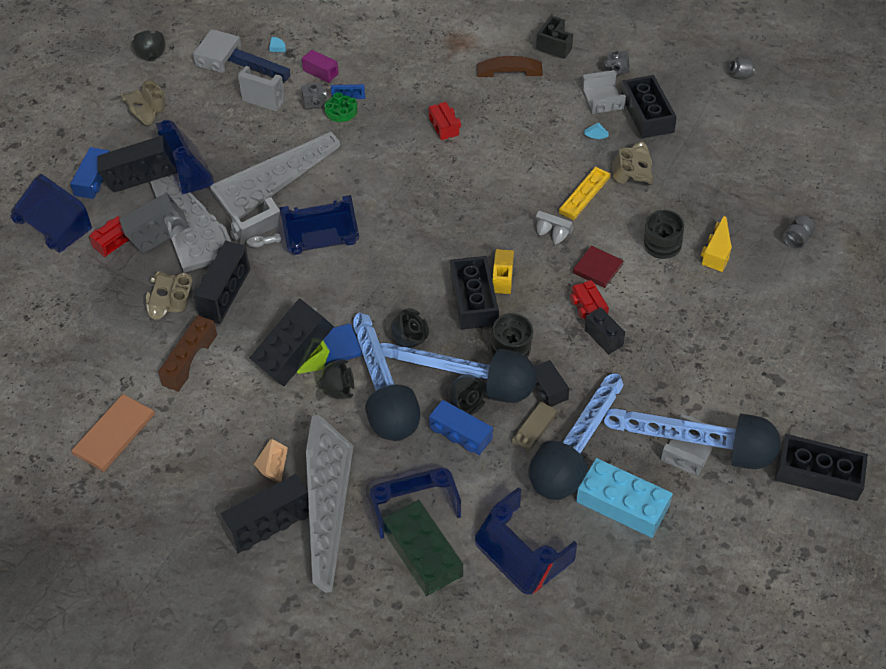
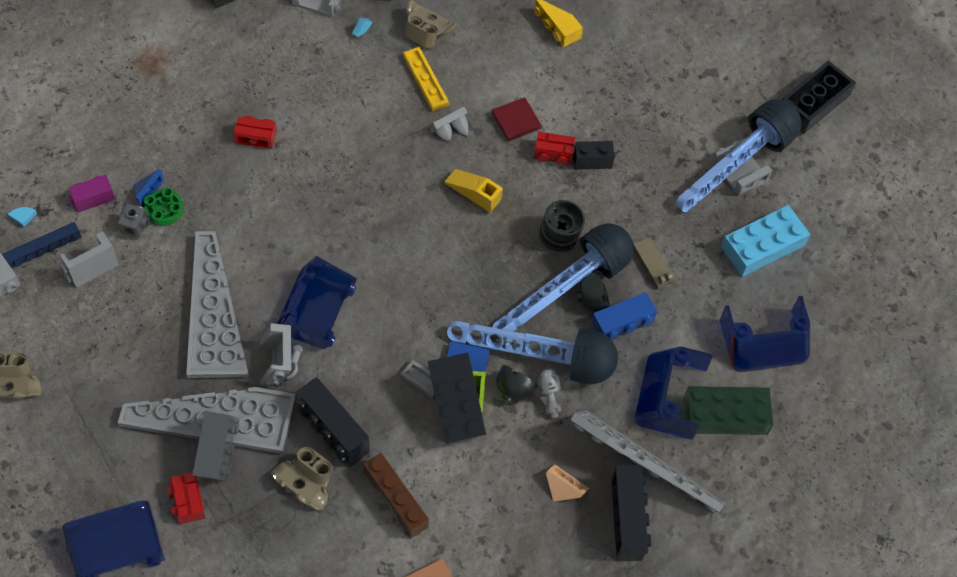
camera: 65 degrees left, 10 degrees up
blue brick [70,147,110,199] -> none
black brick [97,135,179,192] -> none
clear blue windscreen [156,120,214,195] -> none
pearl dark grey cylinder [390,308,429,348] -> none
black brick [450,256,499,330] -> none
reddish brown slope [477,56,543,77] -> none
black piece [528,373,624,500] -> none
black brick [534,360,570,407] -> none
pearl dark grey wheel [644,210,685,259] -> none
none -> light grey piece [538,368,562,418]

